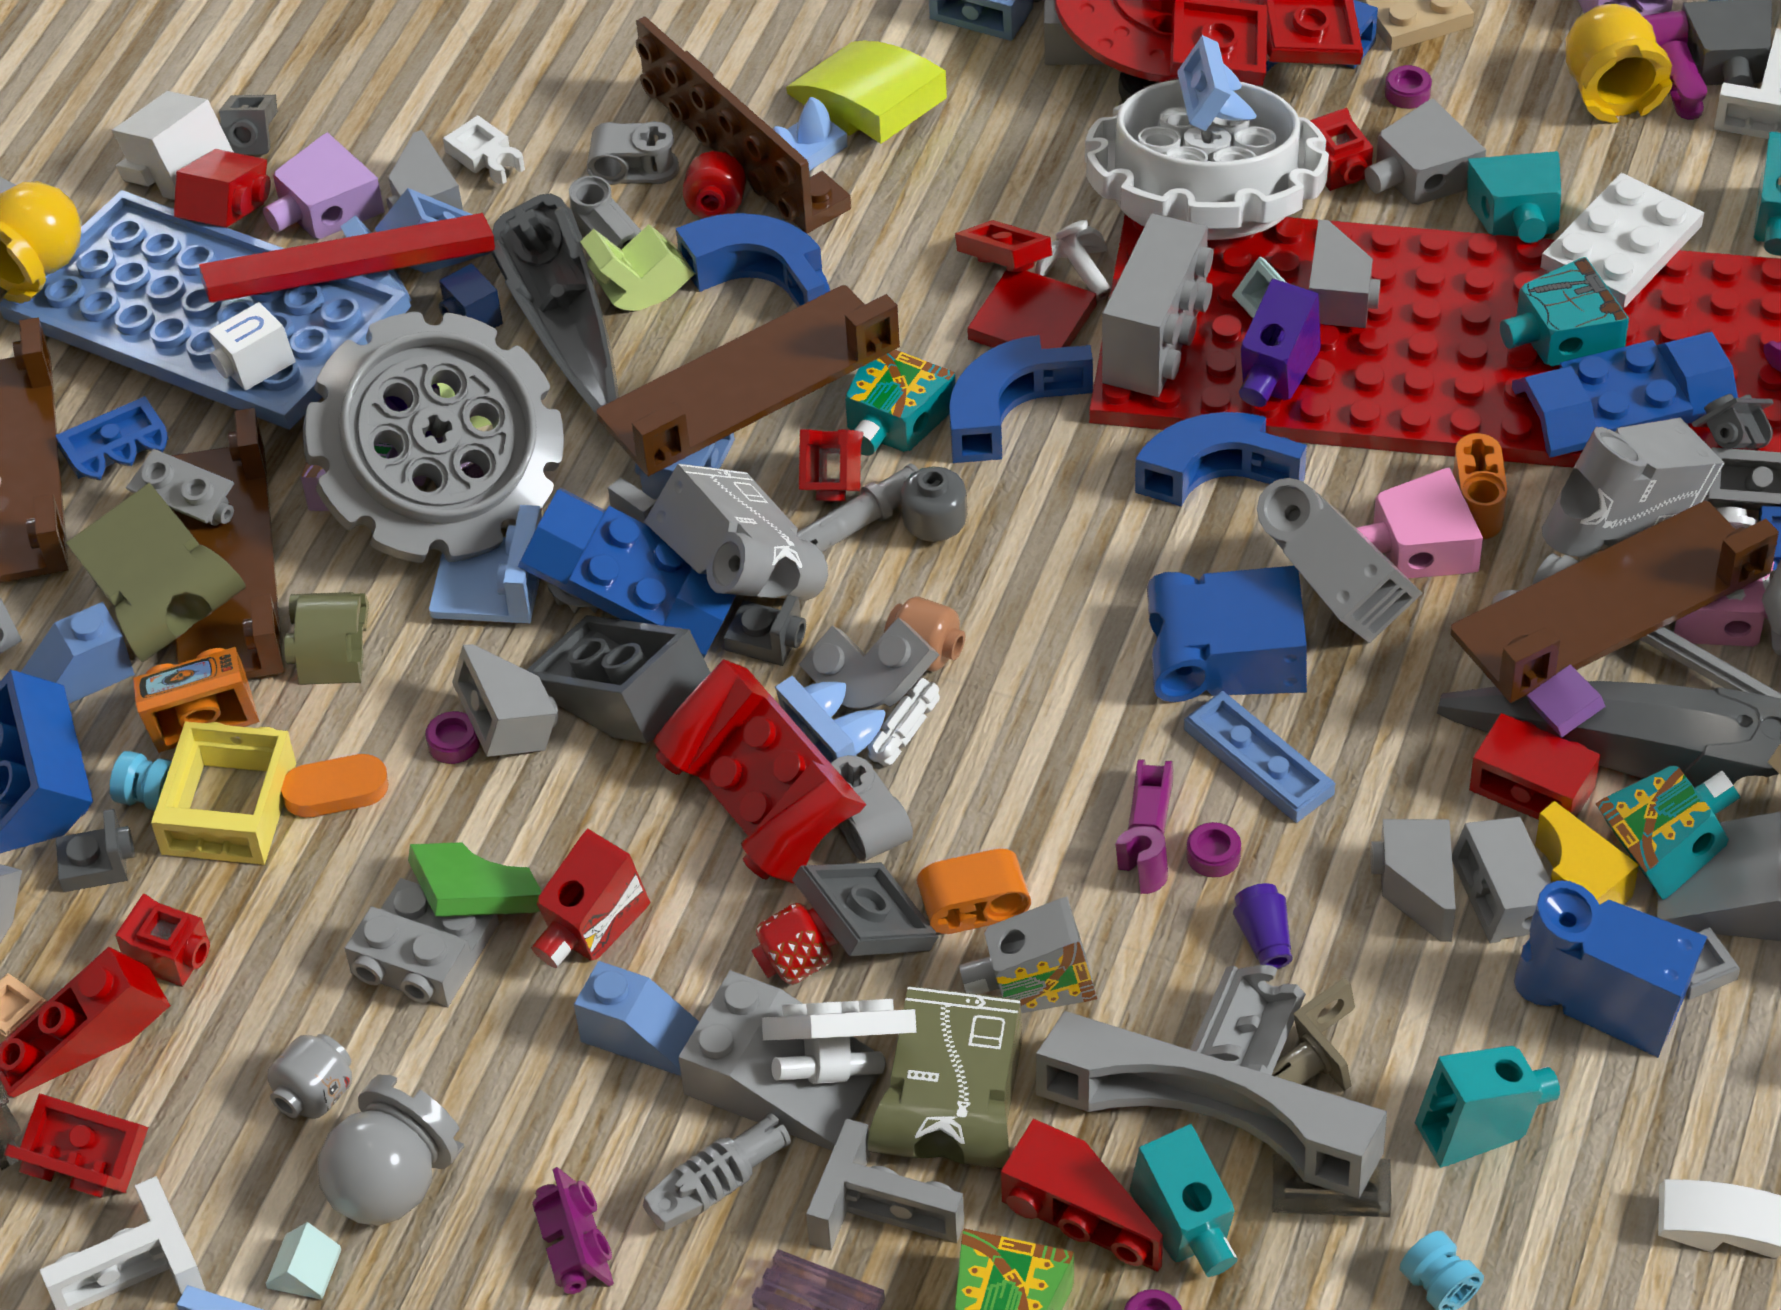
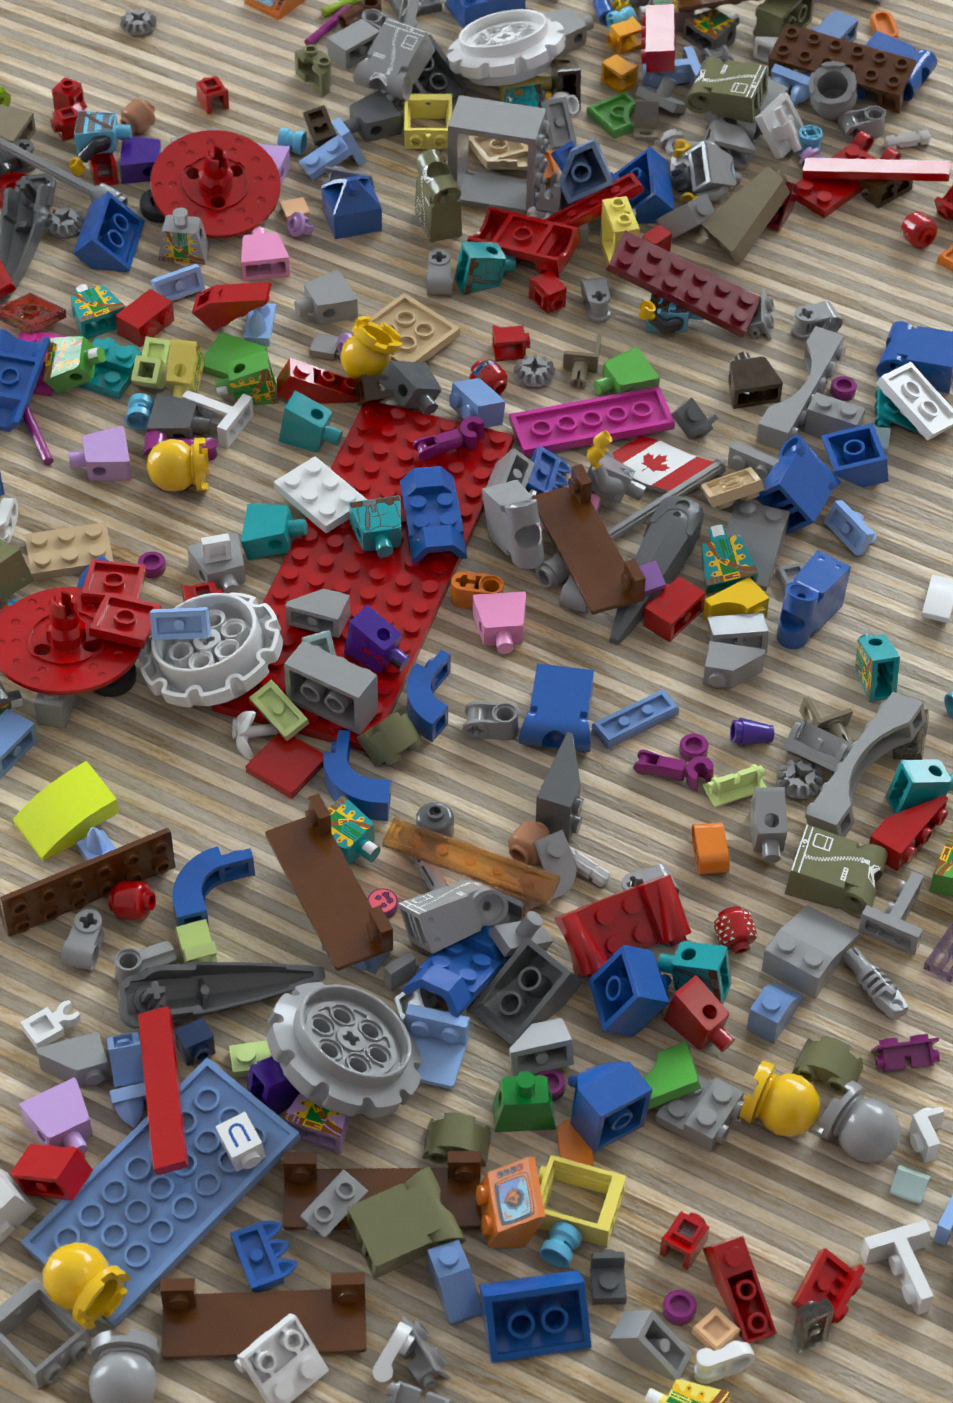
camera: 85 degrees left, 0 degrees up
light grey head [268,1034,352,1119] -> none
white plate [762,999,916,1084] -> none
light blue tile [775,676,885,763] -> none
dark grey tile [792,862,939,956] -> none
red window [799,429,864,501] -> none
red plate [955,220,1053,272] -> none
light grey piece [1257,478,1423,643] -> none
dark grey hinge [1692,394,1774,449] -> none
none -> white tile [201,533,232,564]
none -> yellowish green plate [249,680,309,741]
none -> olive cylinder [357,707,423,767]
none -> tile [368,888,398,918]
none -> clear orange tile [382,817,560,906]
none -> light grey piece [462,701,519,741]
none -> light grey tile [488,911,553,957]
none -> green torso [493,1071,556,1132]
none -> dark grey slope [536,732,584,843]
none -> blue piece [568,1062,653,1153]
none -> blue piece [588,945,672,1037]
none -> teal torso [658,941,732,1005]
none -> magenta tile [662,1290,697,1326]
none -> yellowish green hinge [702,764,766,808]
none -> yellow tile [739,1060,820,1137]
none -> light grey gear [776,758,823,799]
none -> olive cylinder [792,1036,863,1094]
none -> white bracket [909,1107,945,1163]

